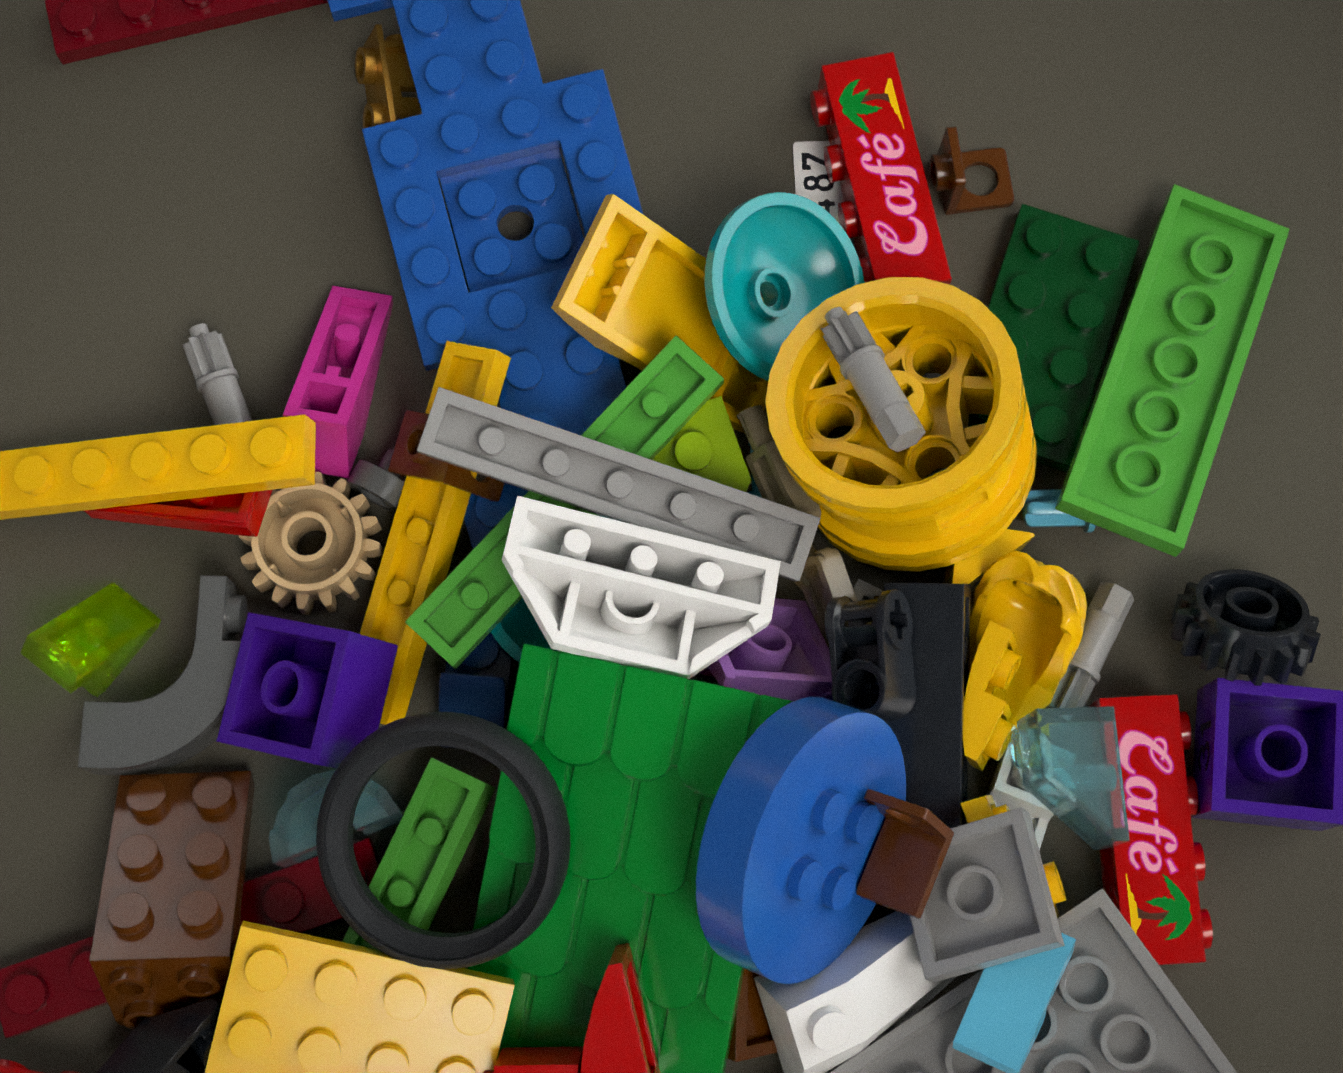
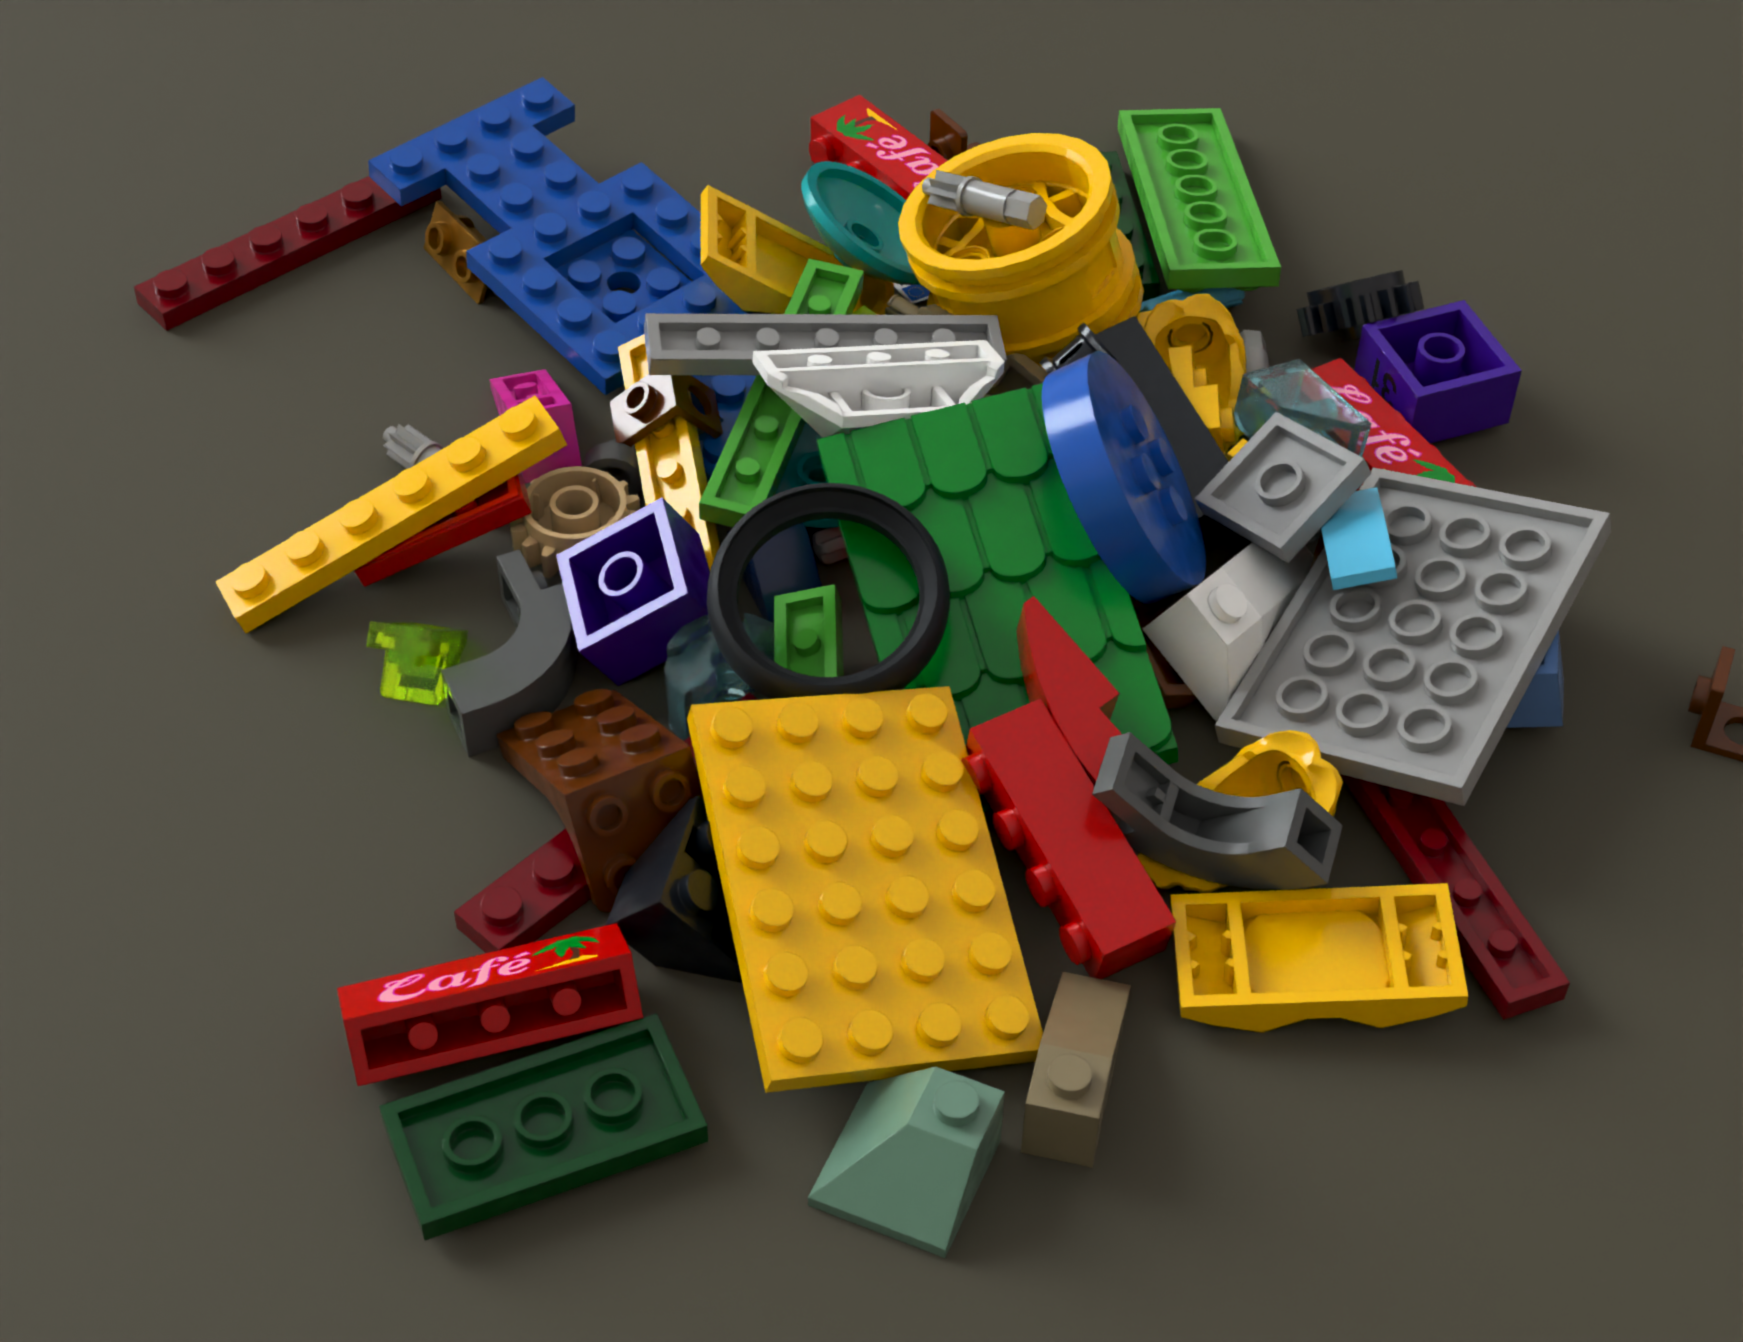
camera: 25 degrees left, 30 degrees down
reddish brown bracket [856,789,954,919] -> none

